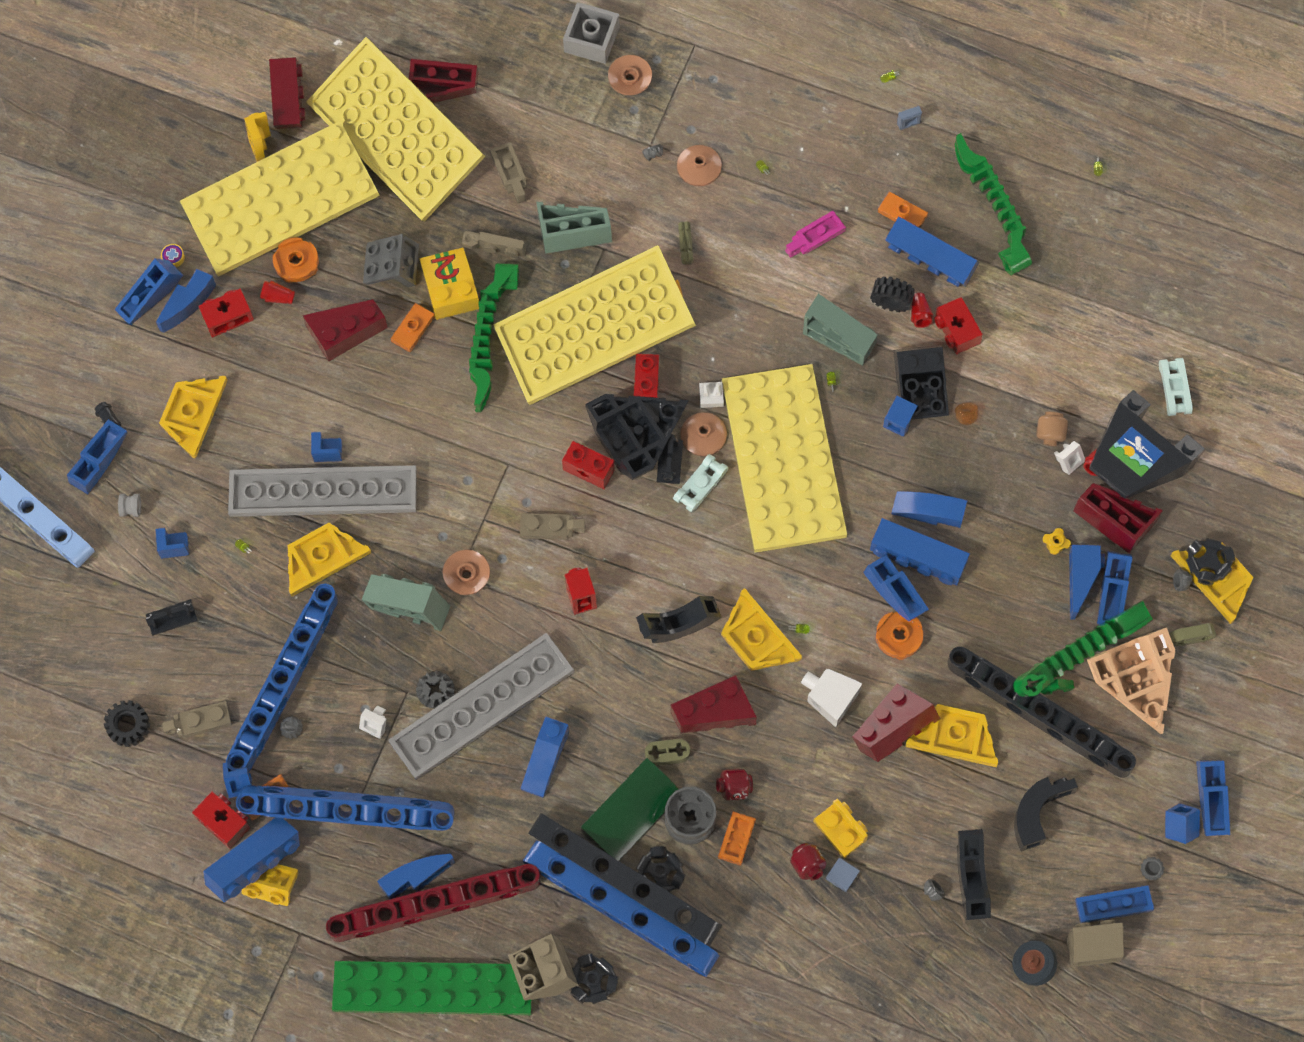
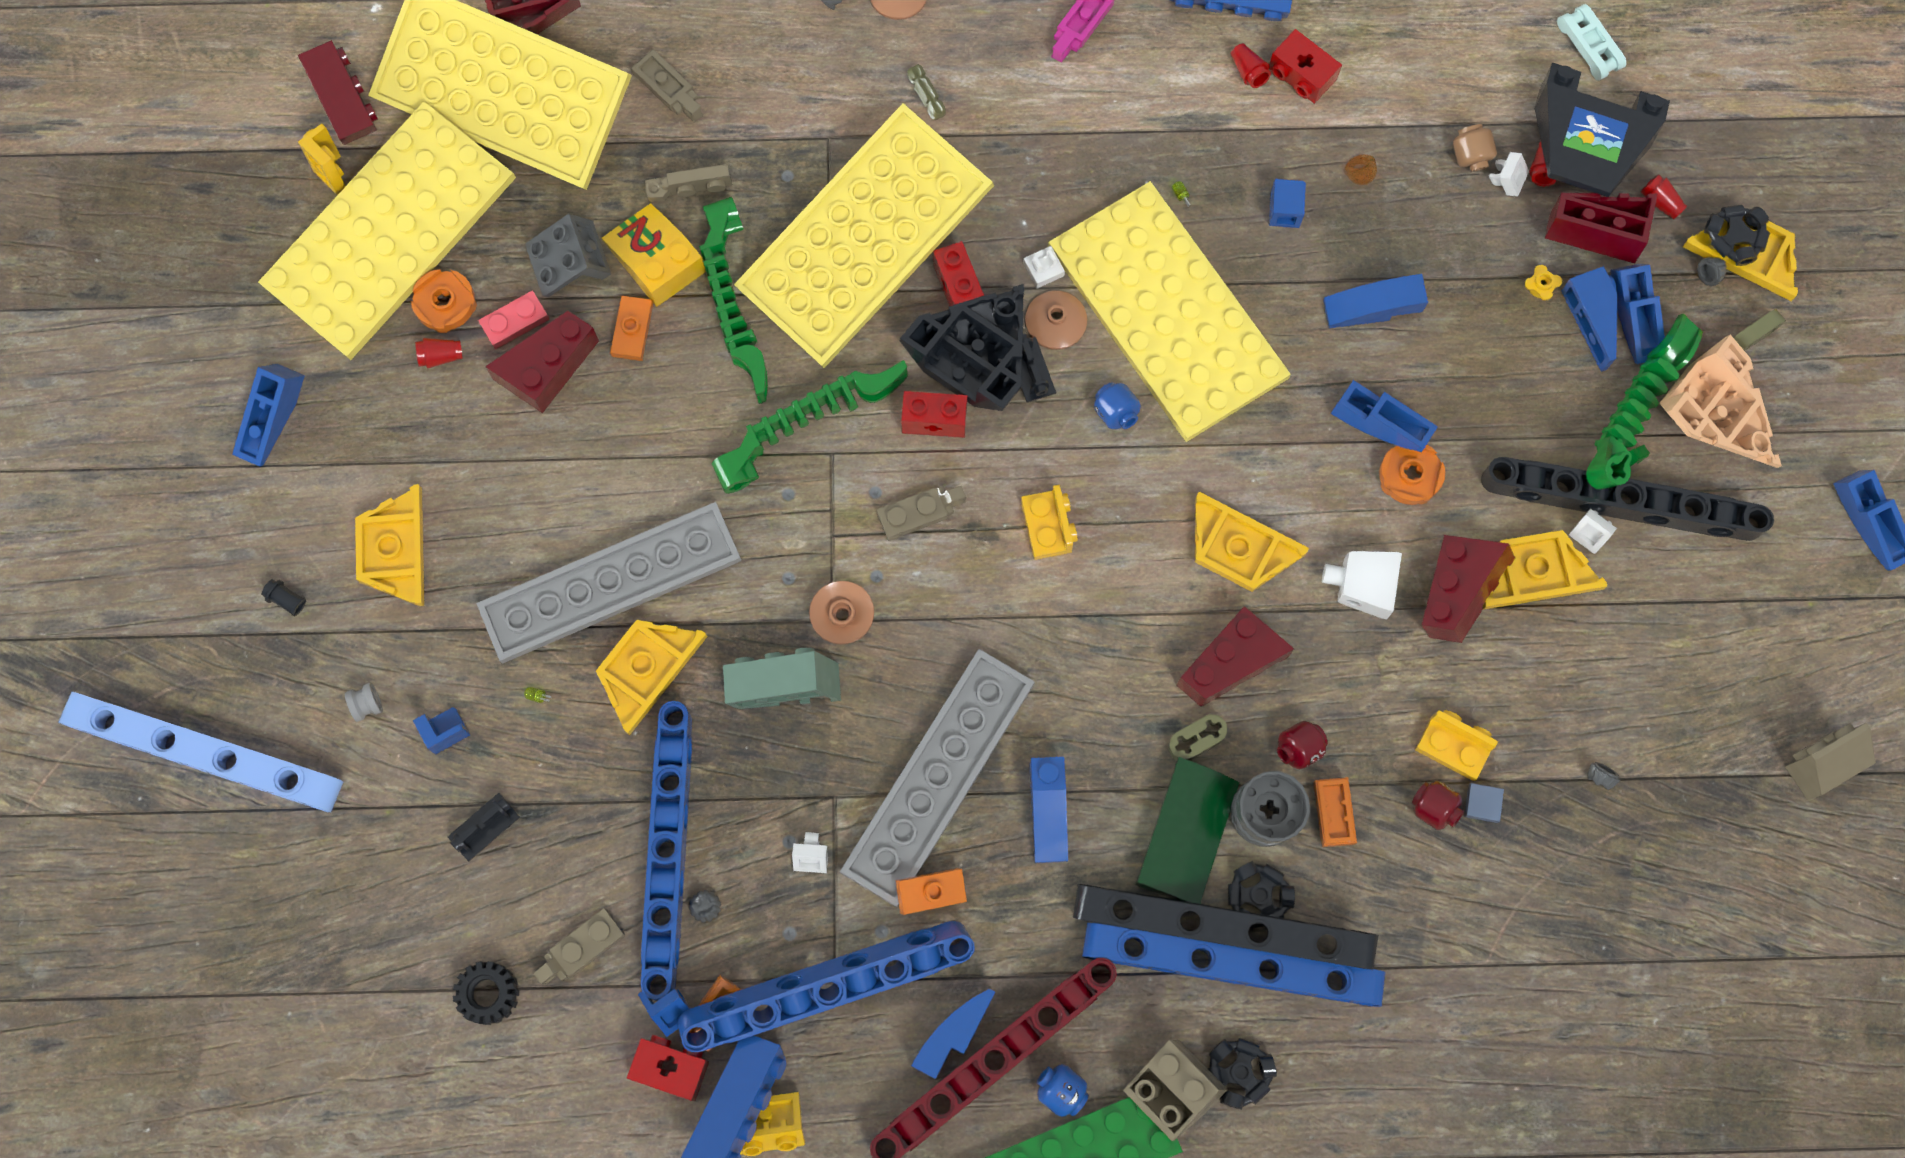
camera: 25 degrees left, 5 degrees up
blue slope [67,419,127,495] -> none
blue slope [156,269,216,333] -> none
tile [161,244,185,267] -> none
red brick [198,288,254,338] -> none
blue panel [311,432,342,462] -> none
dark grey gear [416,670,455,709] -> none
sand green wedge [536,202,612,254] -> none
red brick [564,567,597,615] -> none
black arch [636,596,722,643] -> none
light aqua plate [673,454,729,513] -> none
clear neon green piece [789,624,810,634] -> none
sand green wedge [803,293,877,366] -> none
black tyre [870,276,915,313] -> none
blue brick [870,518,970,586] -> none
black slope [893,345,949,420] -> none
black arch [957,829,991,920] -> none
black wheel [1012,941,1058,986] -> none
black arch [1014,777,1078,852] -> none
blue plate [1075,885,1154,923] -> none
dark grey piece [1140,857,1164,881] -> none
blue panel [1165,803,1200,844] -> none
none -> coral plate [478,290,550,350]
none -> green piece [712,360,908,494]
none -> orange plate [895,868,967,915]
none -> yellow bracket [1021,484,1078,560]
none -> blue head [1037,1064,1089,1117]
none -> blue head [1094,382,1141,430]
none -> white tile [1569,509,1617,554]
none -> red cone [1640,174,1687,219]

